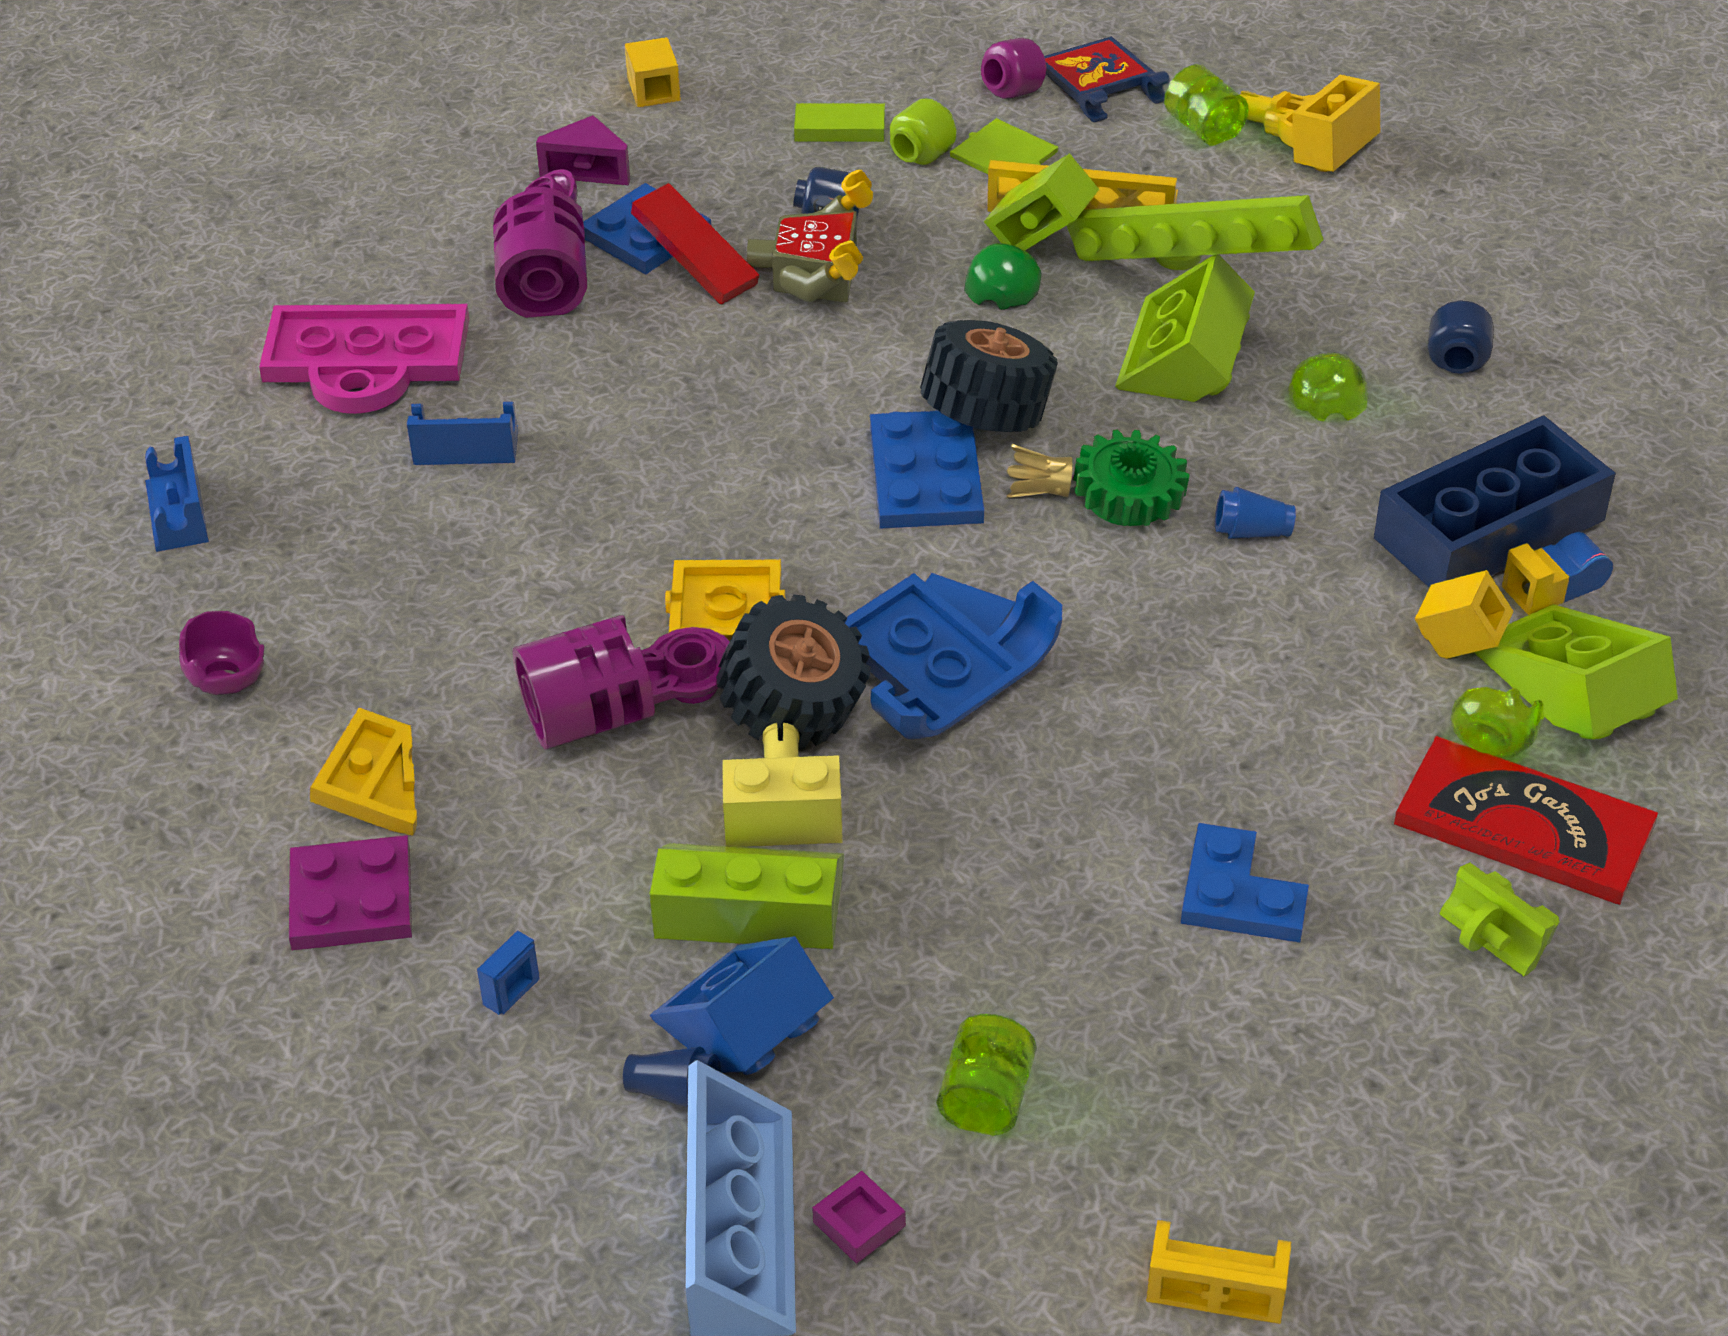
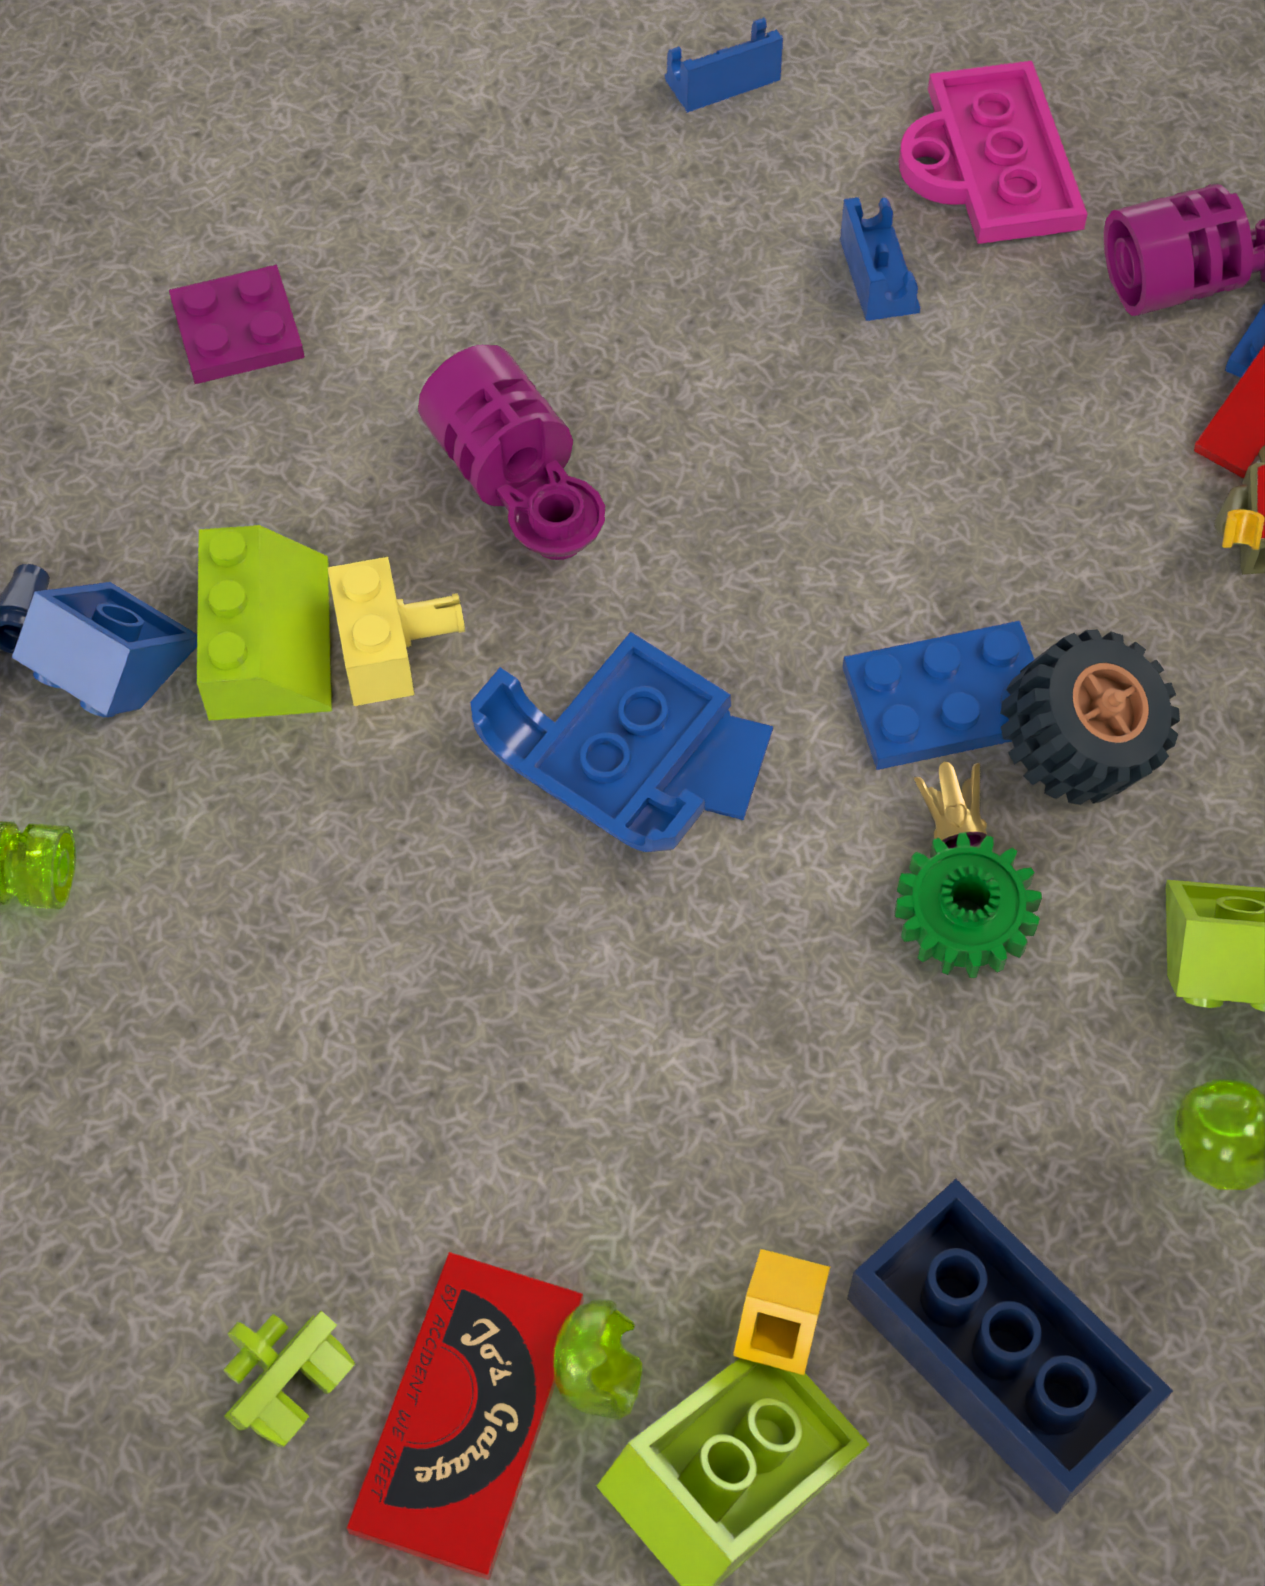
camera: 80 degrees right, 15 degrees up
magenta hair [179,611,264,695] -> none
yellow wing [310,708,417,836] -> none
blue tile [477,930,540,1015] -> none
yellow plate [665,559,786,641] -> none
black wheel [716,594,871,749] -> none
blue plate [1181,823,1309,943] -> none
blue cone [1215,487,1296,539] -> none
leg [1502,532,1613,615] -> none

